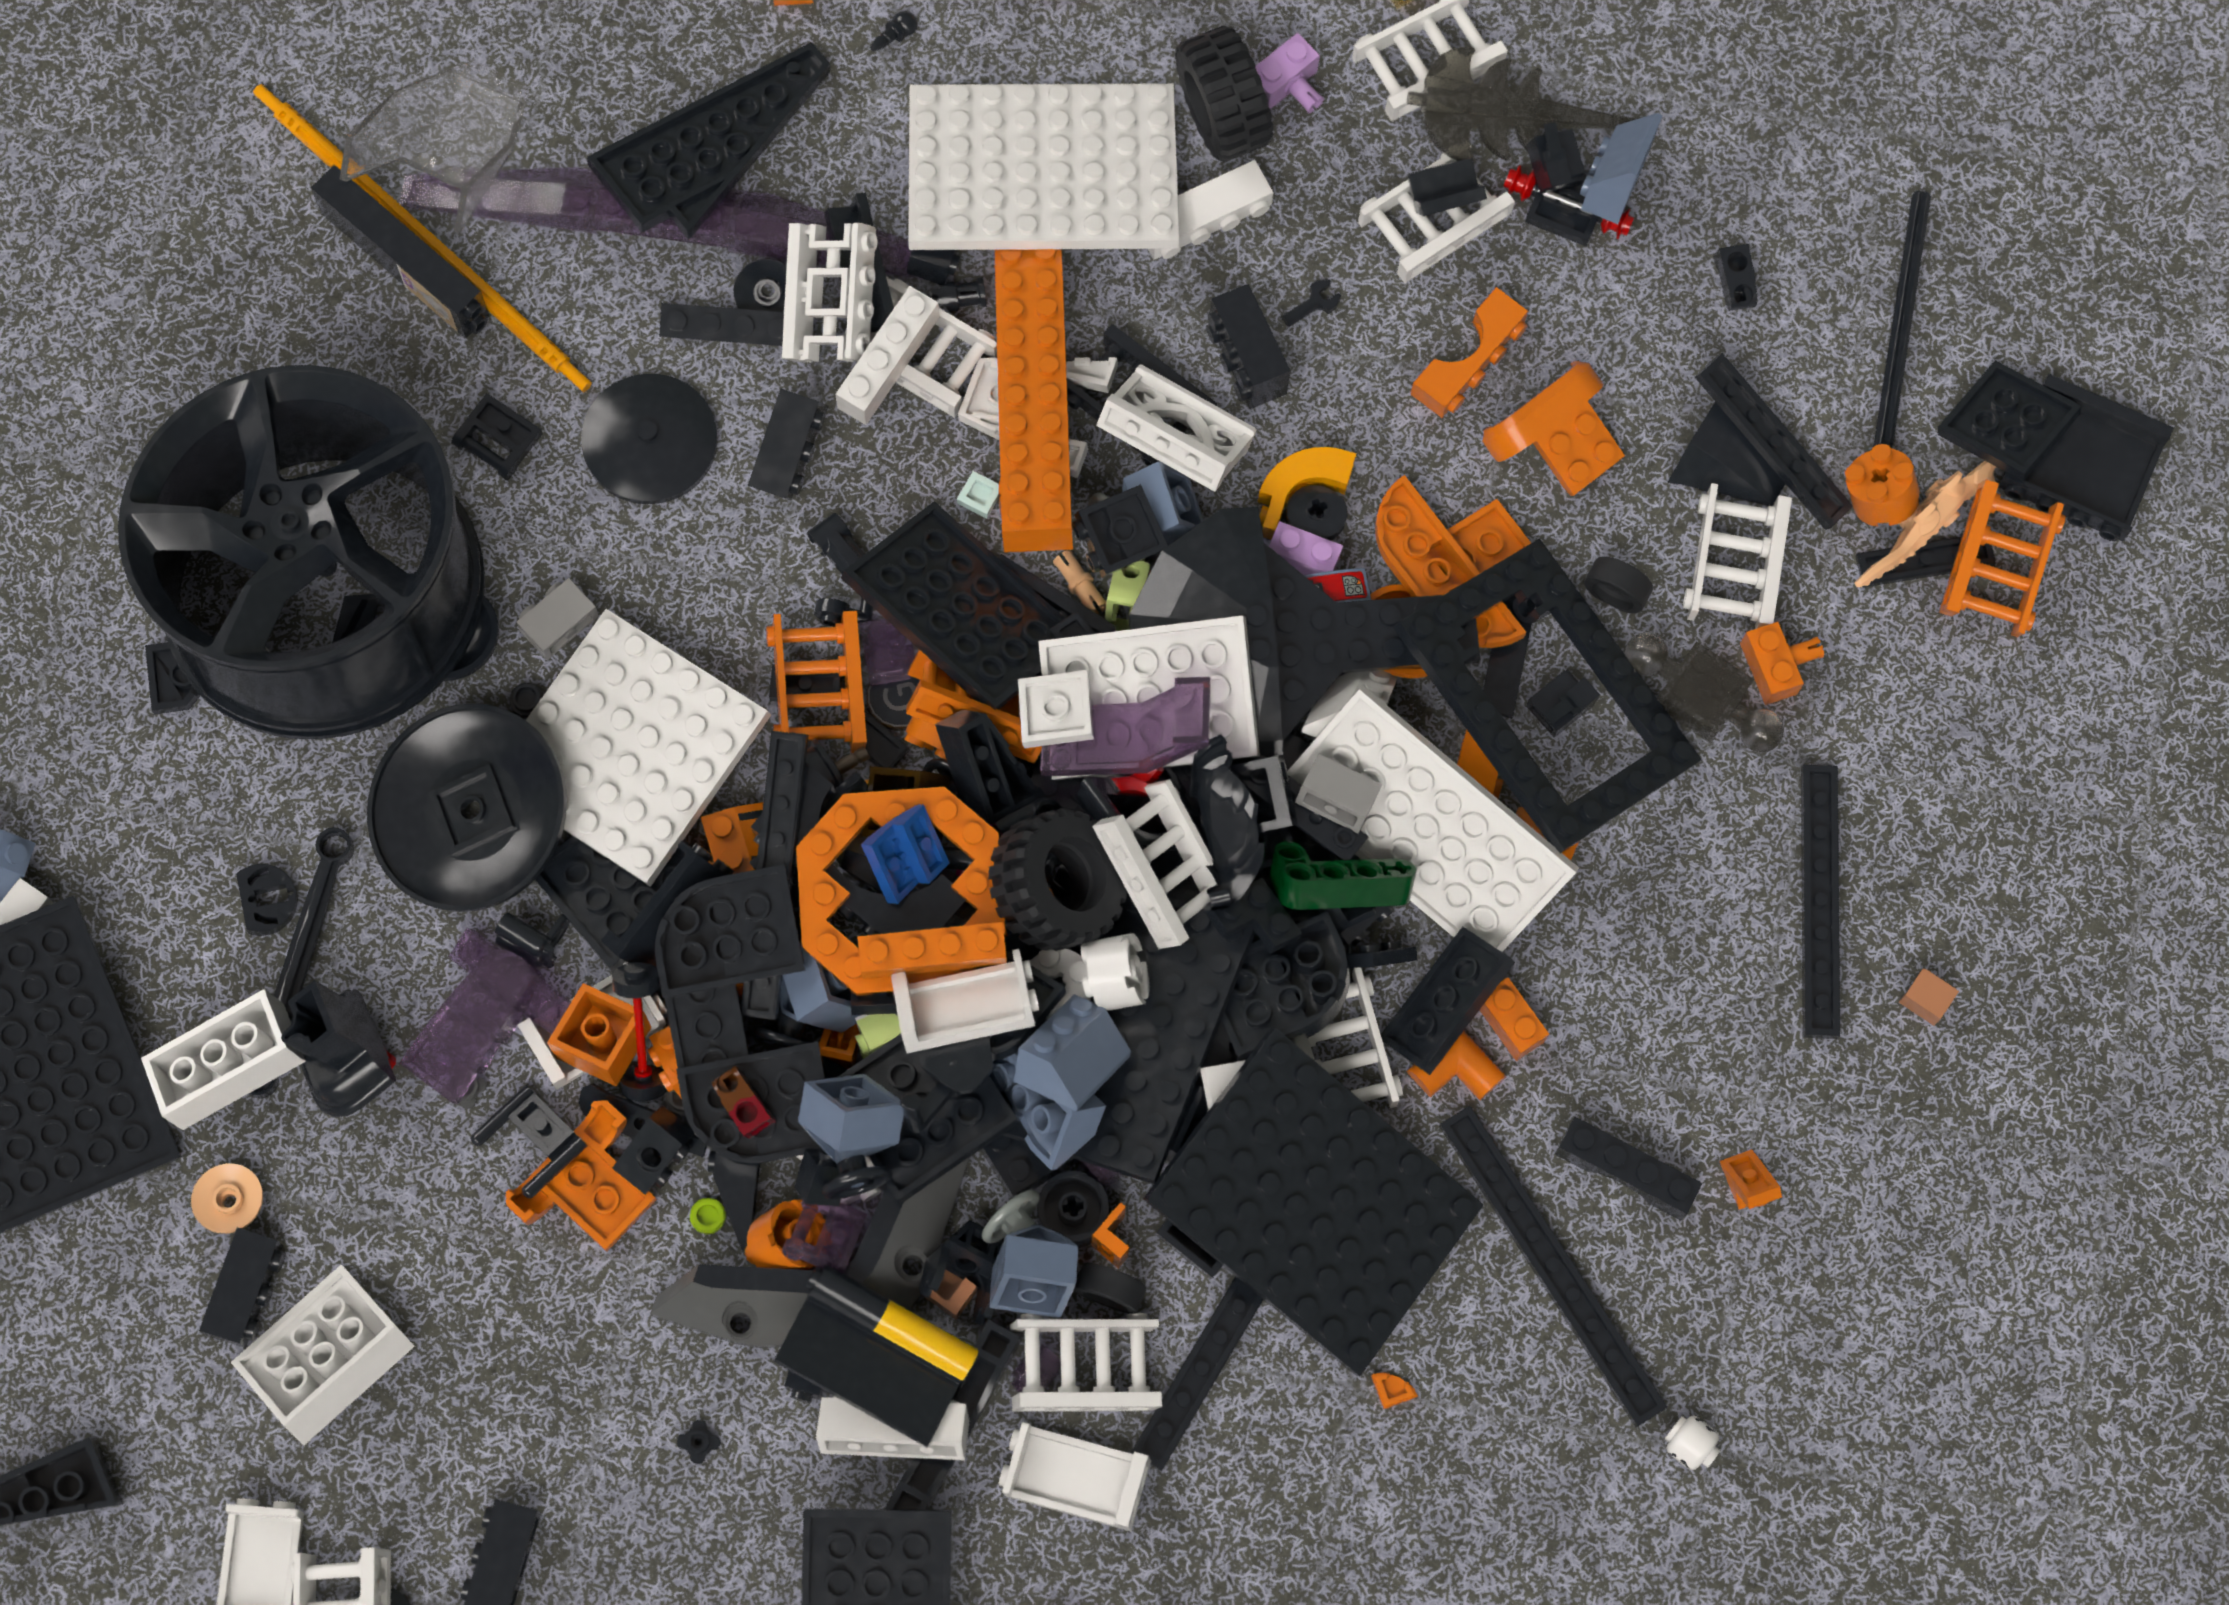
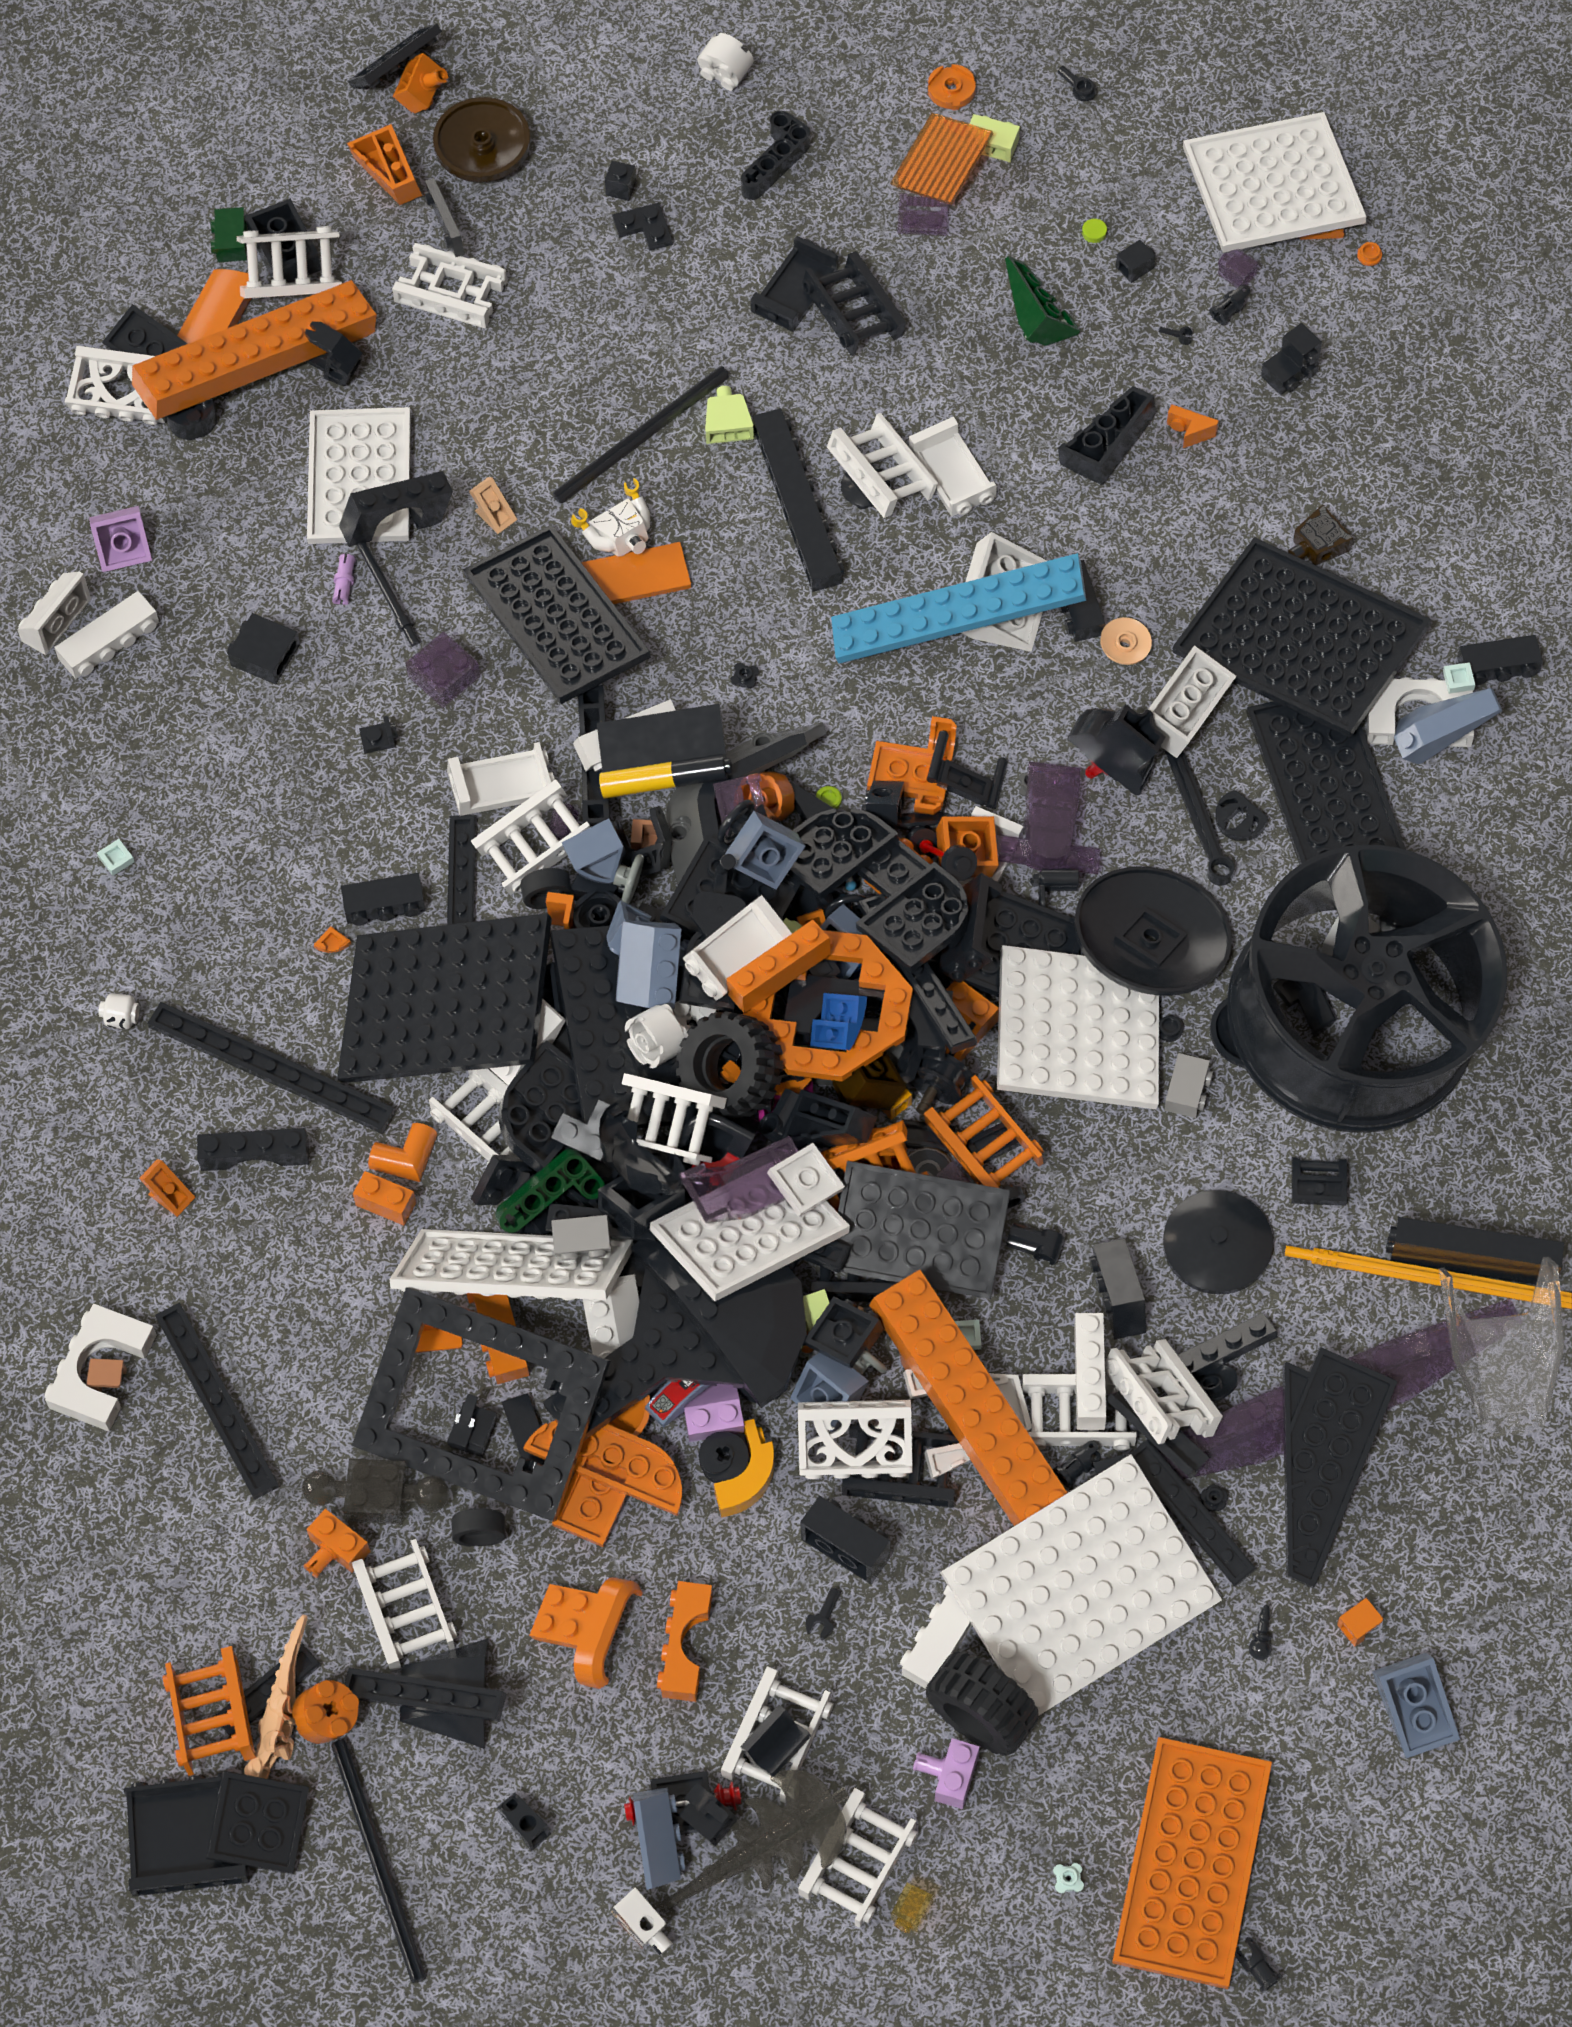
camera: 155 degrees right, 10 degrees down
leg [711,1065,777,1139] -> none
black plate [1381,926,1515,1075] -> none
none -> white arch [45,1303,157,1431]
none -> black brick [341,873,426,926]
none -> white torso [611,1888,673,1955]
none -> dark azure plate [831,553,1086,663]
none -> black tile [1127,1439,1257,1587]
none -> black plate [1200,1485,1228,1511]
none -> black plate [1246,701,1406,865]

